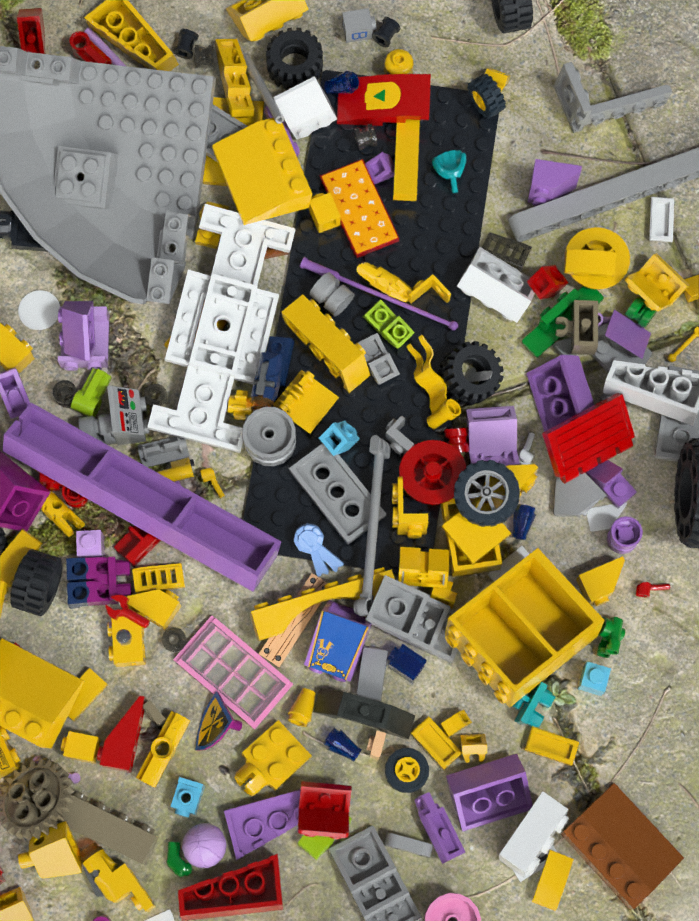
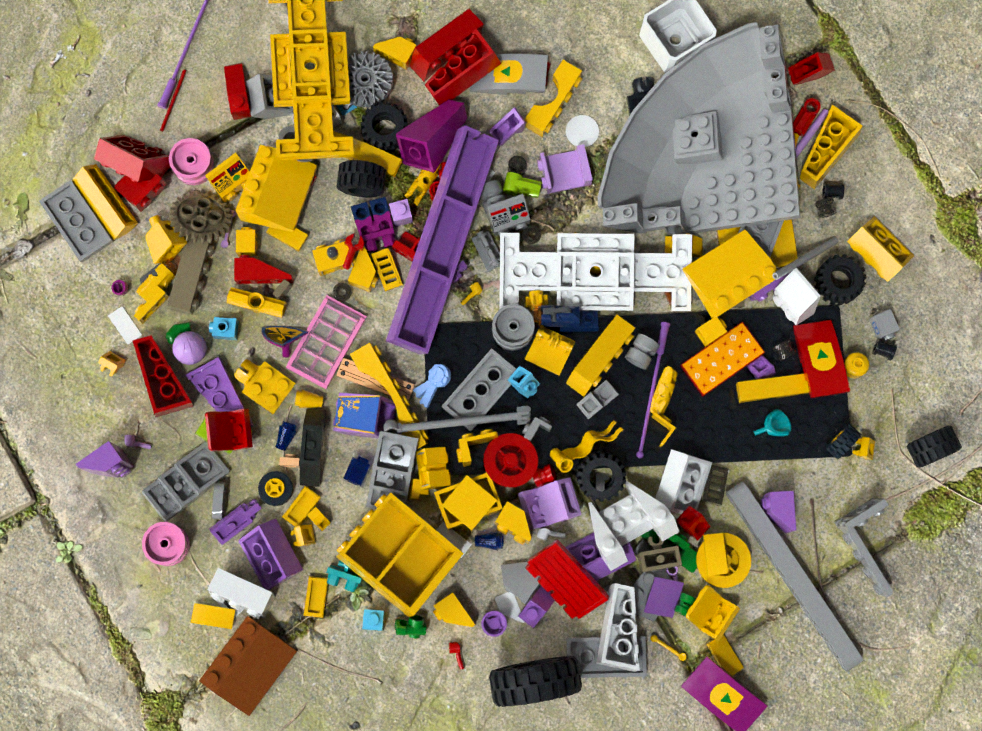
camera: 75 degrees right, 5 degrees up
medium lavender slope [58,301,96,361] -> none
yellow piece [157,457,195,482] -> none
yellow slope [215,39,255,117] -> none
clear blue cone [324,71,359,94] -> none
light grey slope [357,646,388,702] -> none
lime slope [363,300,415,349] -> none
black wheel [454,460,520,527] -> none
white tile [649,197,674,242] -> none
none -> white wedge [588,481,679,571]

